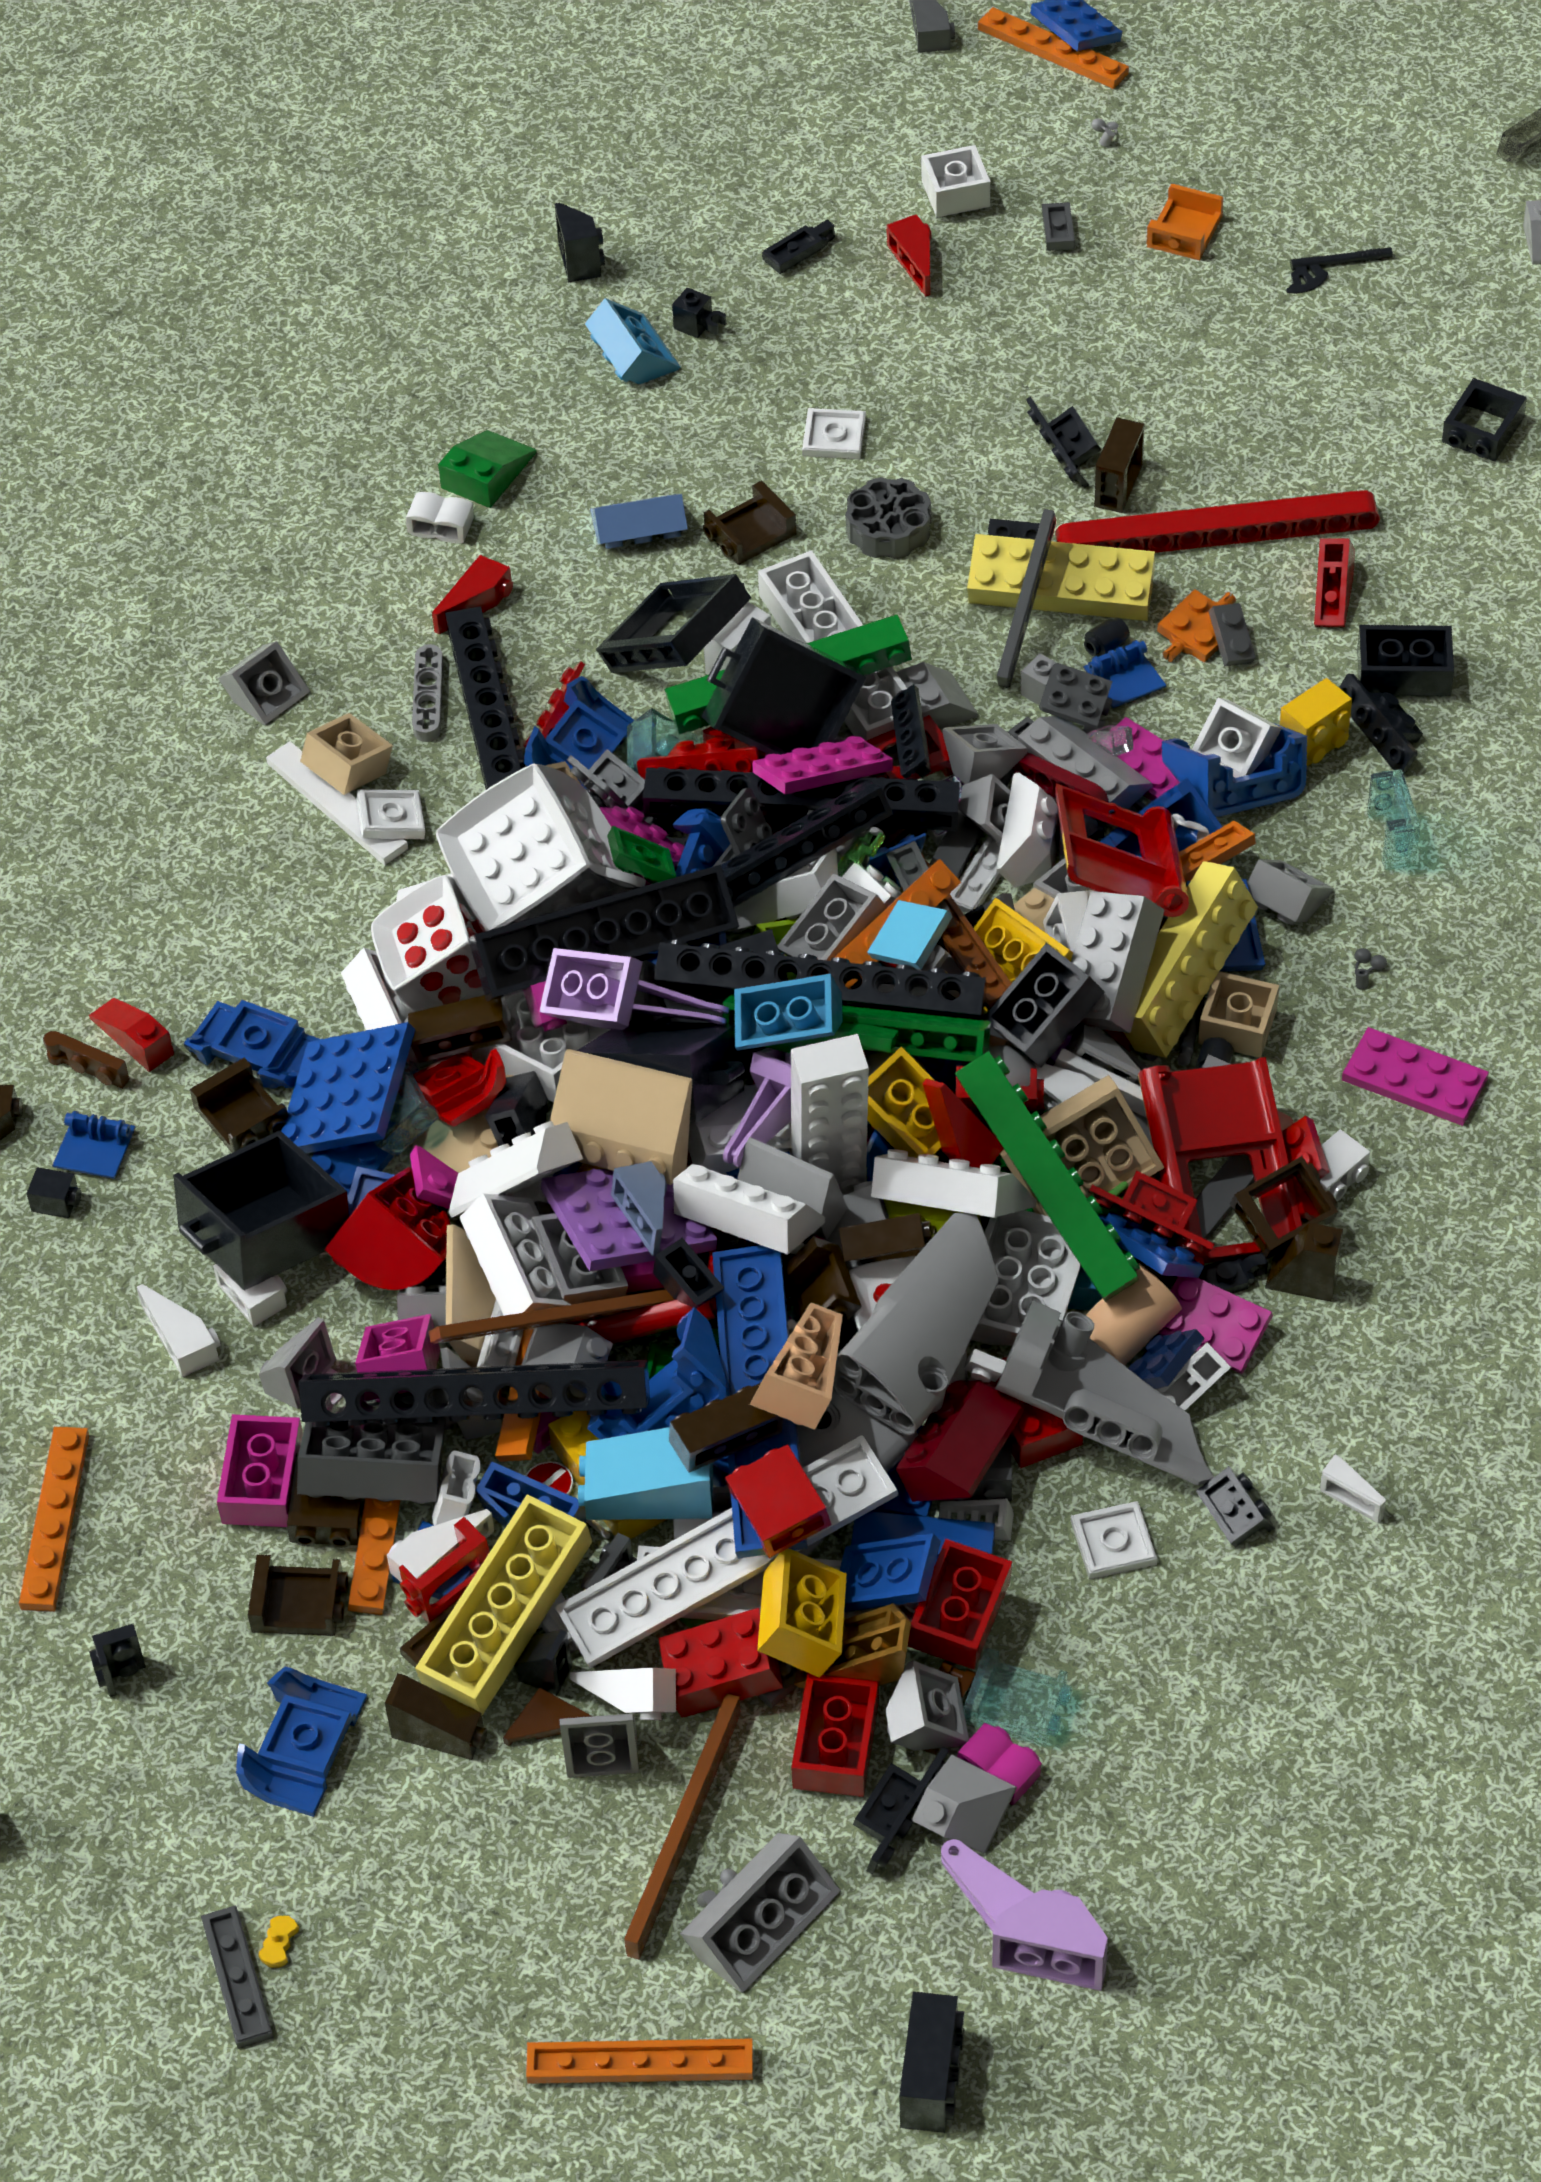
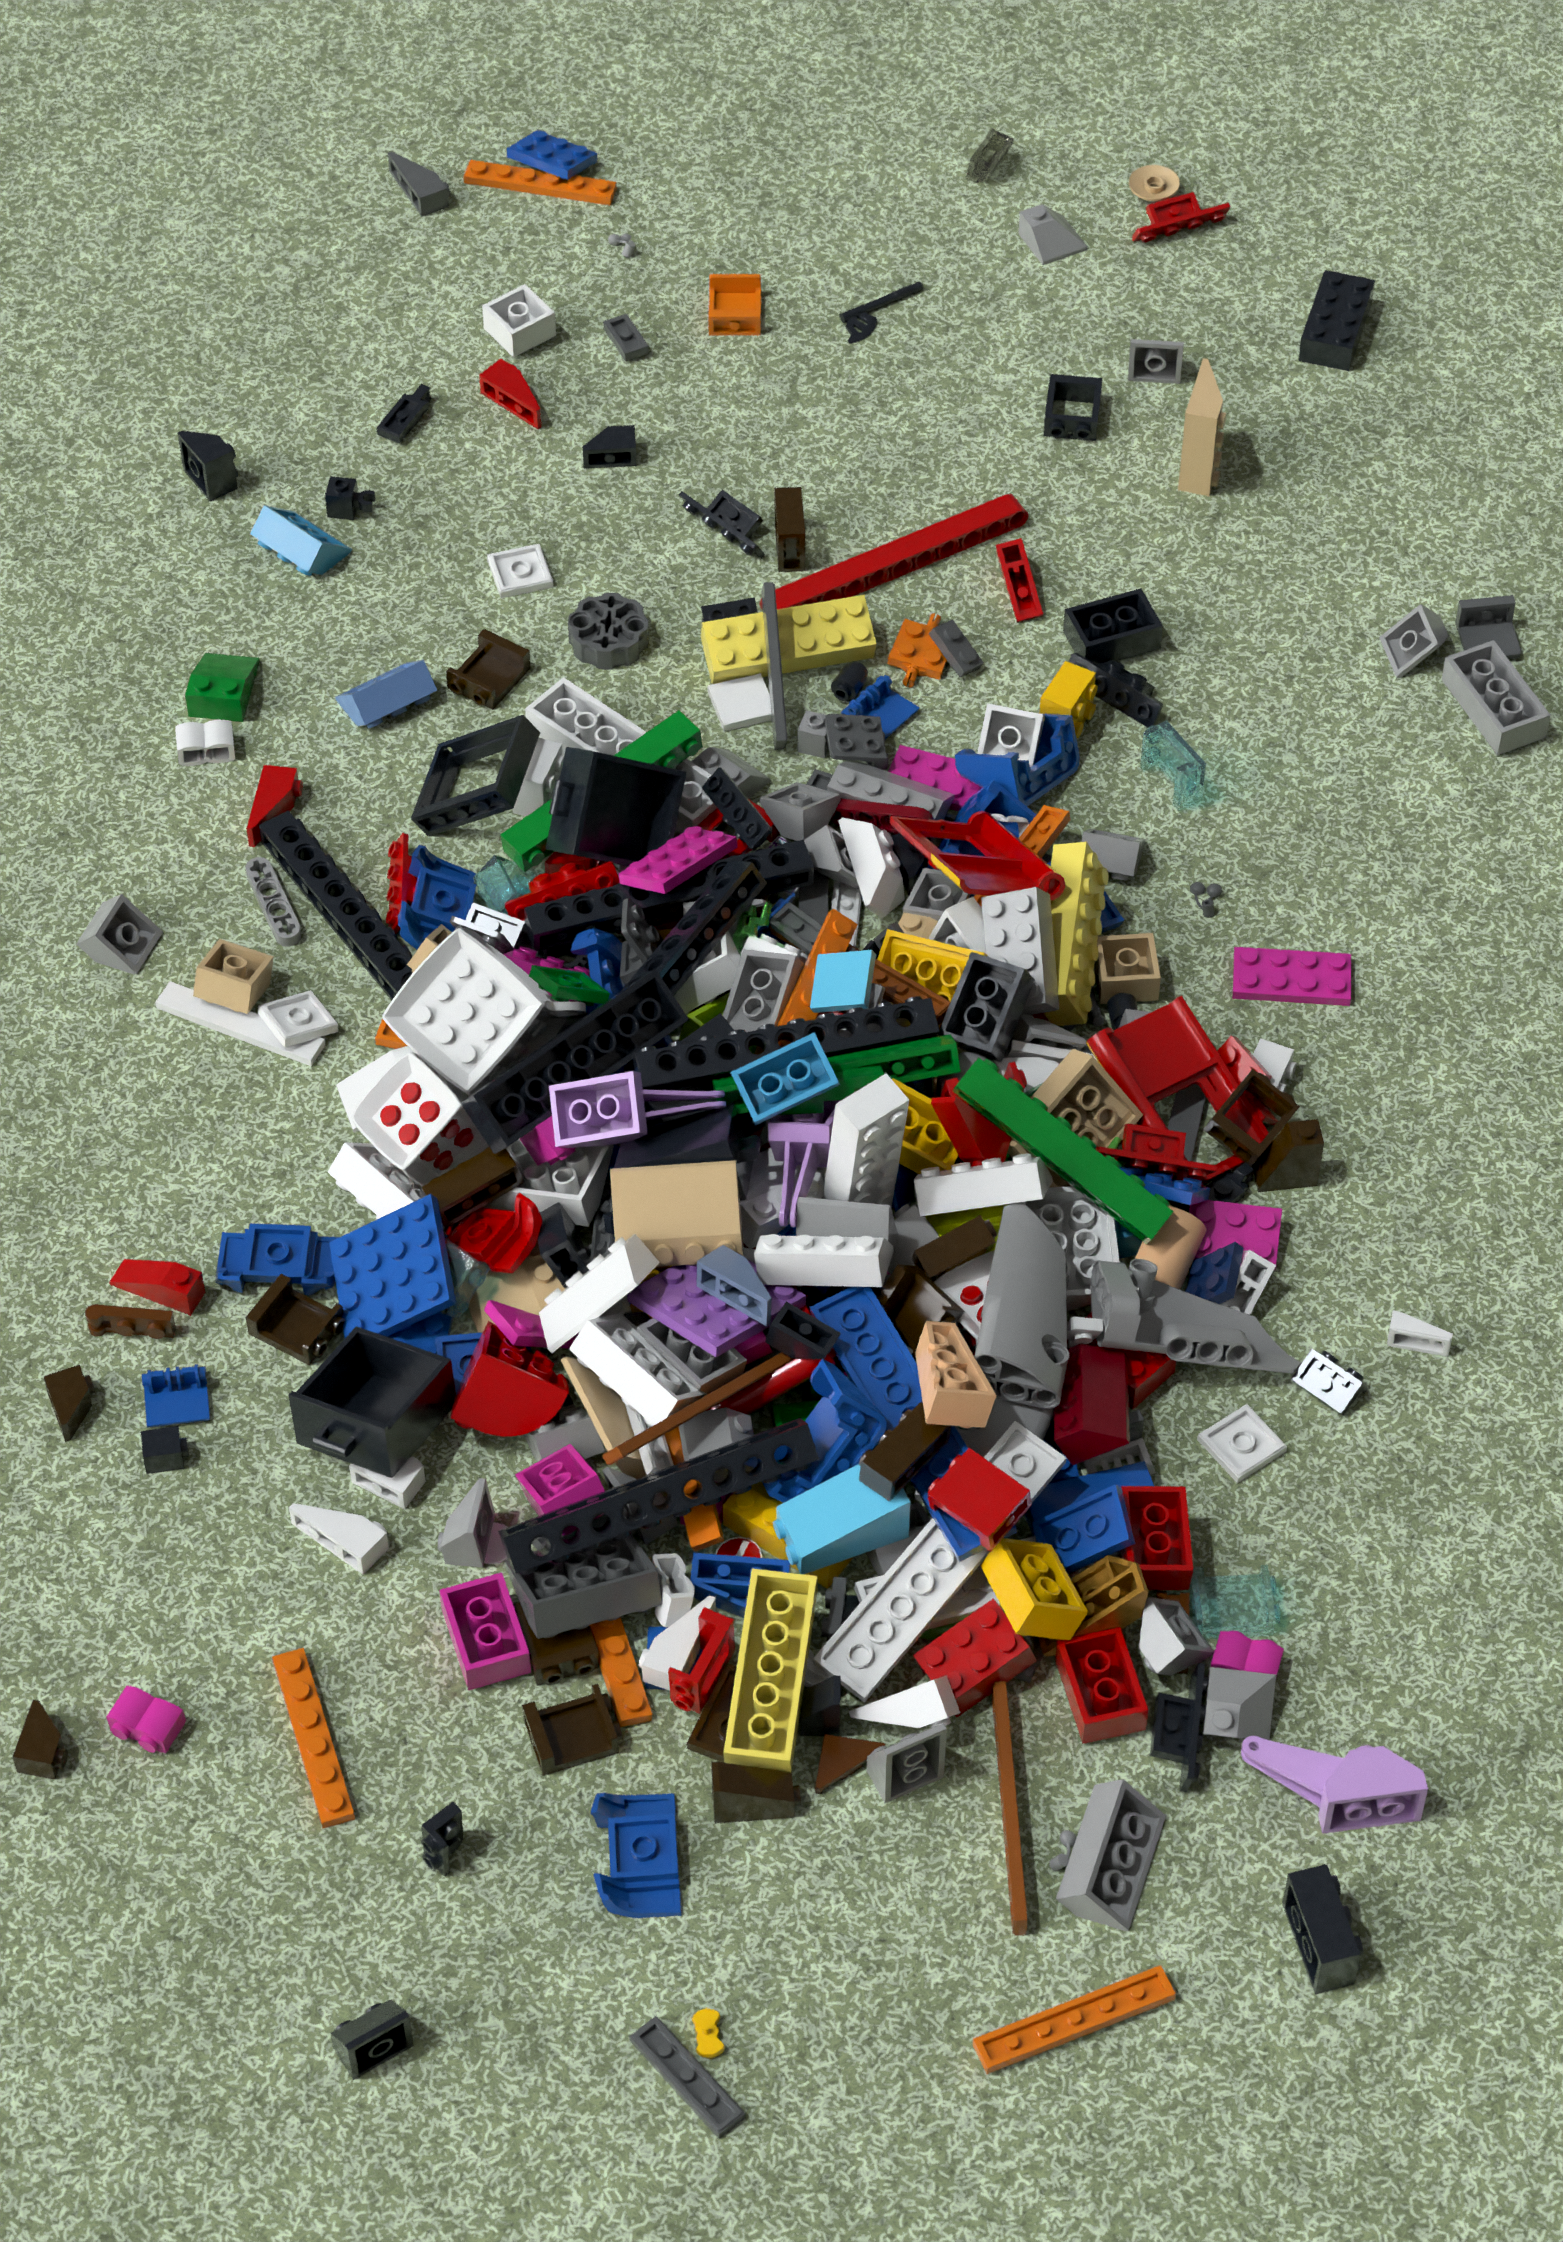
camera: 25 degrees left, 0 degrees up
clear slope [1088,725,1134,756] -> none
none -> black slope [582,425,637,469]
none -> white tile [708,673,772,732]

